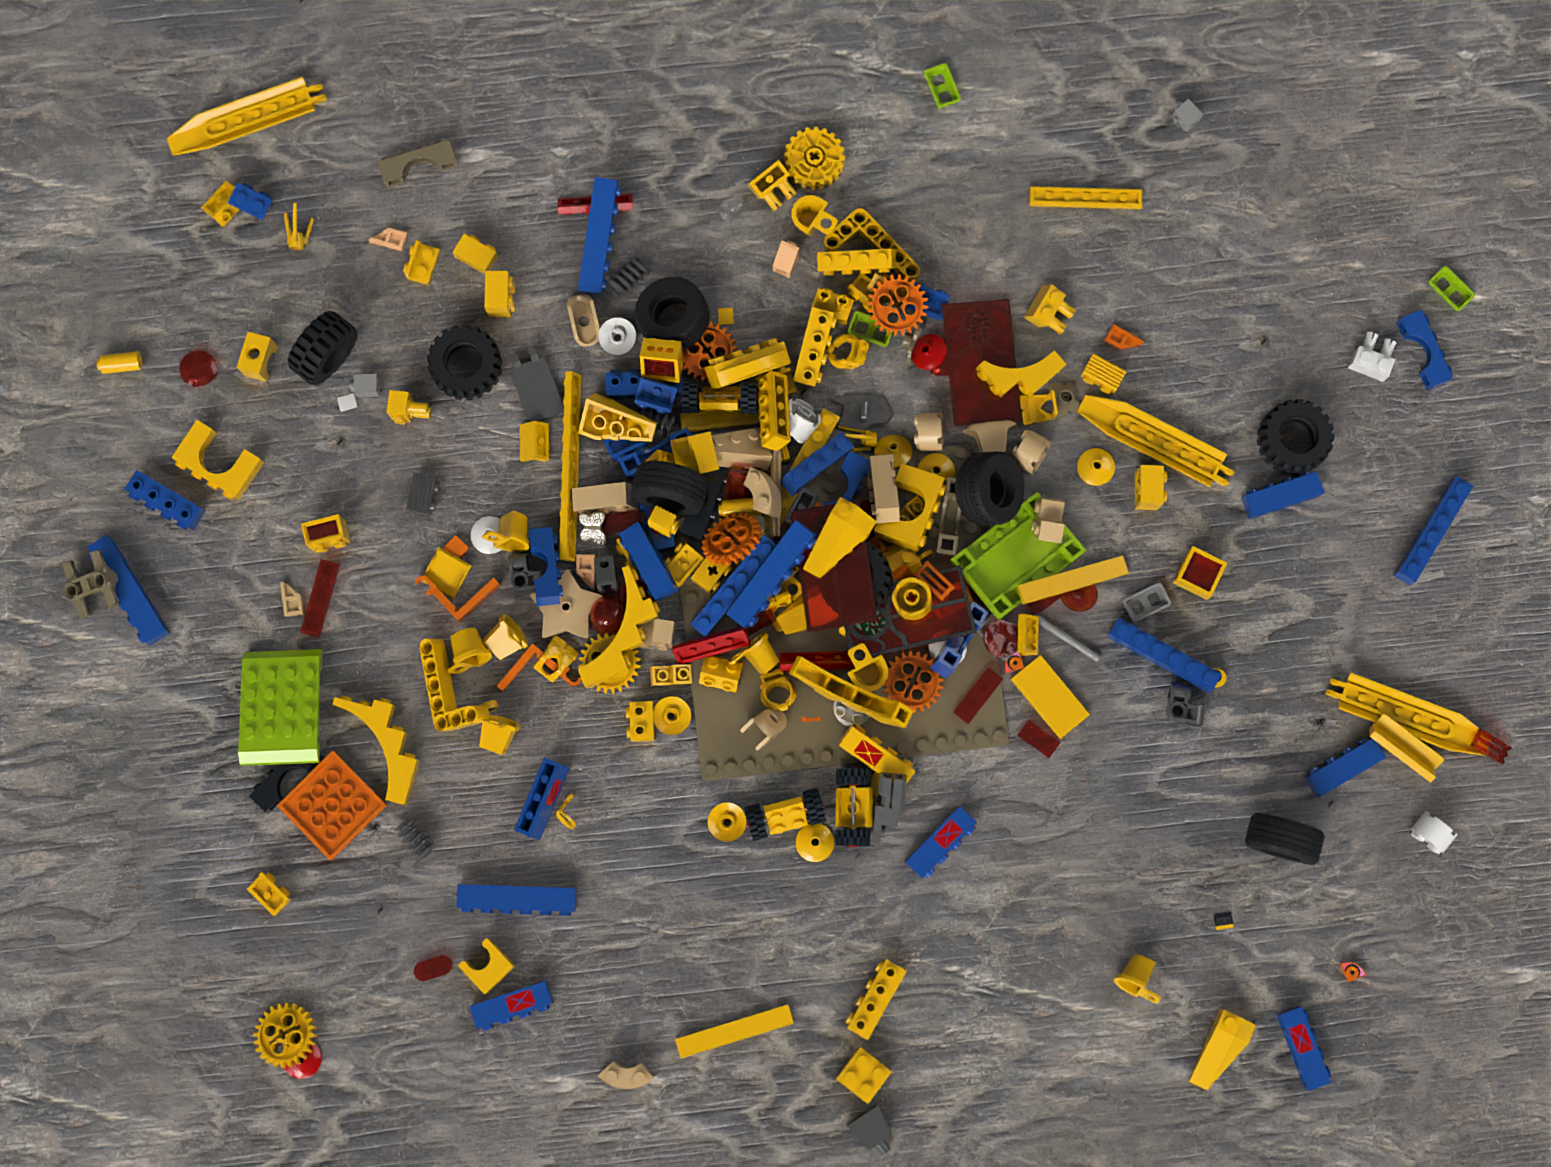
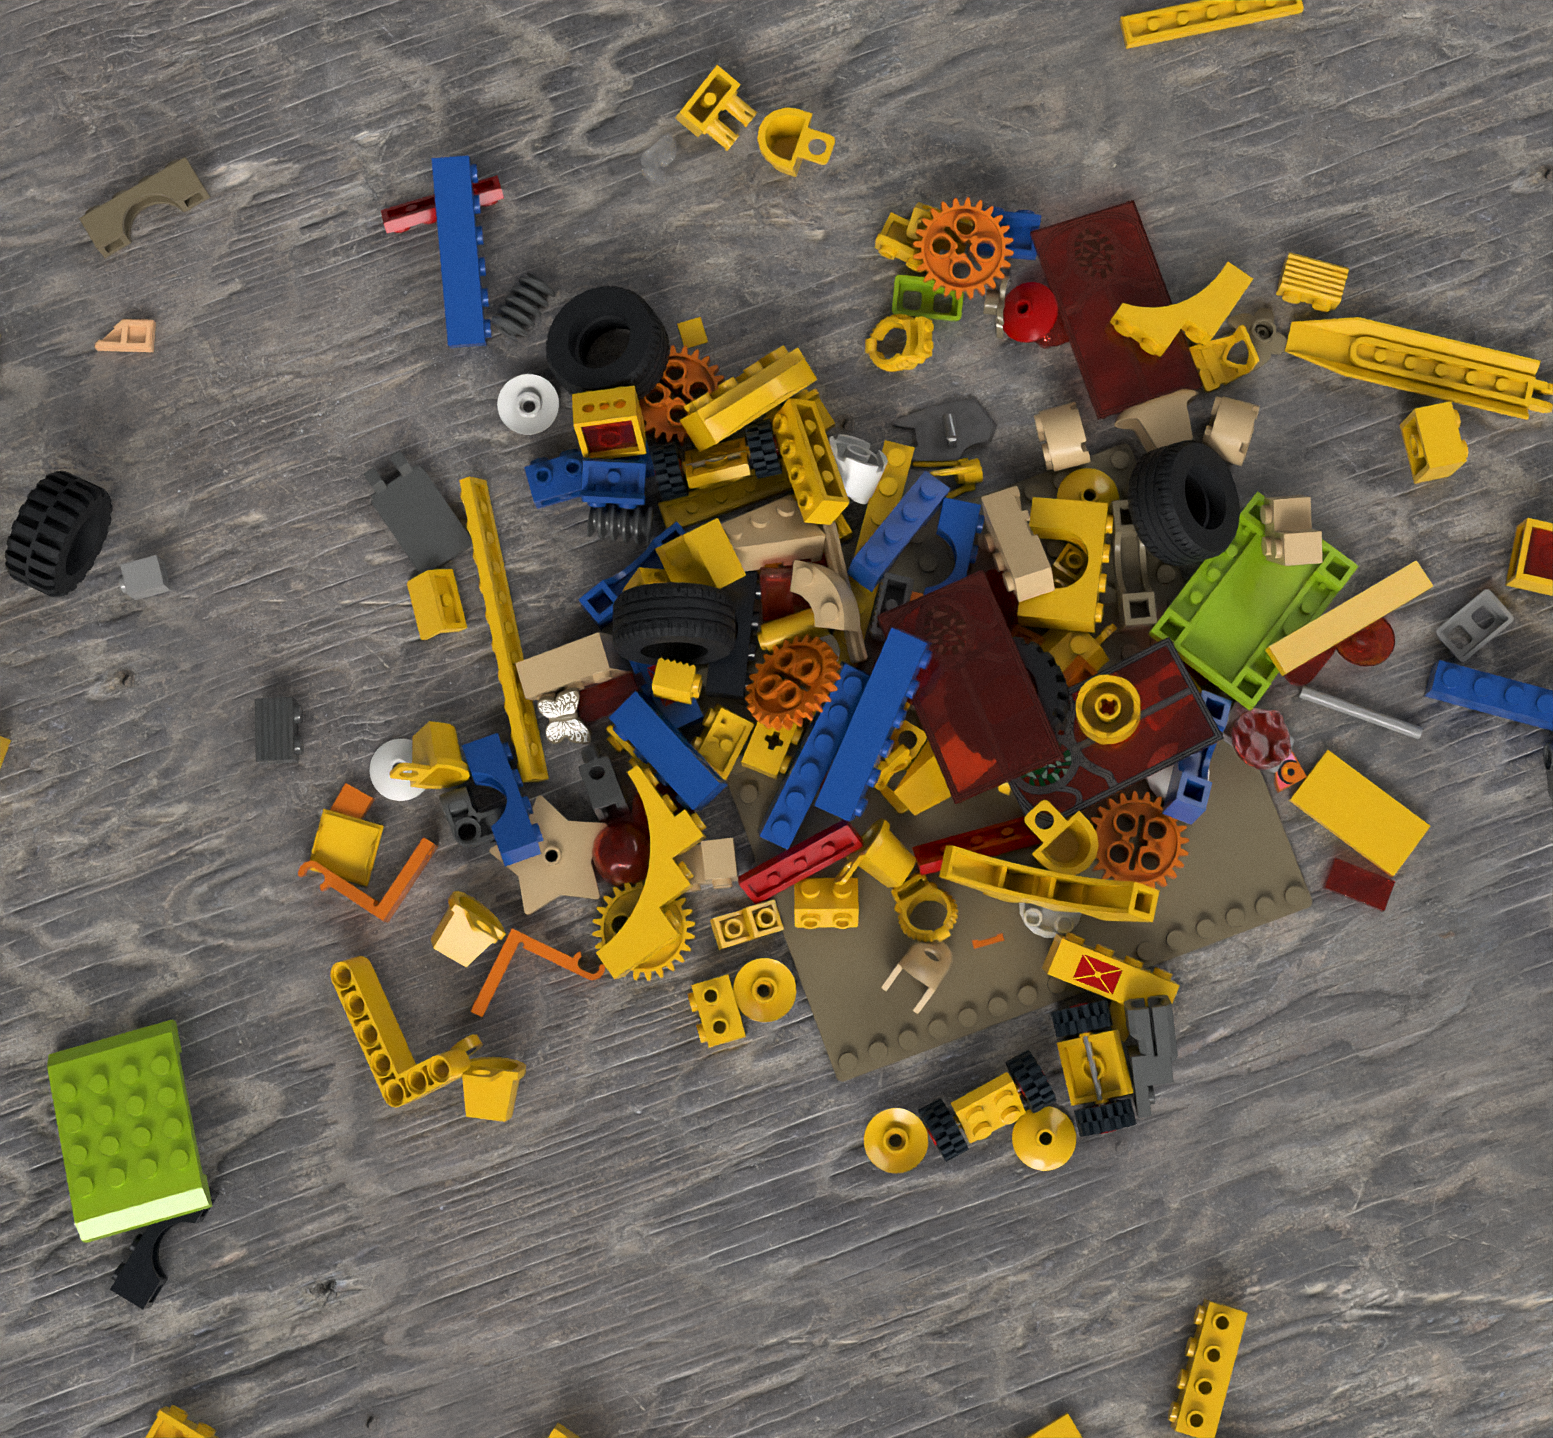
camera: 10 degrees left, 0 degrees up
orange plate [277,750,388,861] -> none
tan tile [280,581,305,617] -> none
clear red plate [300,559,340,638] -> none
yellow piece [301,514,351,553] -> none
yellow arch [332,695,420,805] -> none
white sticker [337,393,357,412] -> none
yellow brick [387,390,431,425] -> none
dark grey piece [394,818,434,862] -> none
yellow bracket [403,240,440,286] -> none
black tyre [427,324,502,400] -> none
yellow container [447,628,492,674] -> none
yellow brick [452,234,498,274] -> none
blue brick [456,884,577,916] -> none
yellow brick [484,271,516,318] -> none
blue brick [514,758,570,840] -> none
yellow piece [533,635,579,682] -> none
yellow piece [556,793,576,830] -> none
tan piece [567,294,600,346] -> none
light nougat tile [576,554,596,590] -> none
yellow wedge [578,393,657,442] -> none
blue bracket [603,439,648,463] -> none
clear red tile [736,609,776,636] -> none
light nougat slope [773,241,799,278] -> none
yellow piece [784,127,845,190] -> none
yellow brick [793,307,837,387] -> none
yellow wedge [803,497,877,578] -> none
yellow brick [811,288,854,325] -> none
yellow brick [817,249,896,276] -> none
yellow beam [823,208,920,282] -> none
yellow dish [874,435,912,468] -> none
blue brick [905,806,977,879] -> none
orange tile [914,561,955,601] -> none
clear red tile [953,667,1004,724] -> none
yellow bracket [1017,614,1039,656] -> none
yellow brick [1024,284,1076,335] -> none
yellow dish [1077,448,1115,486] -> none
orange tile [1104,324,1144,350] -> none

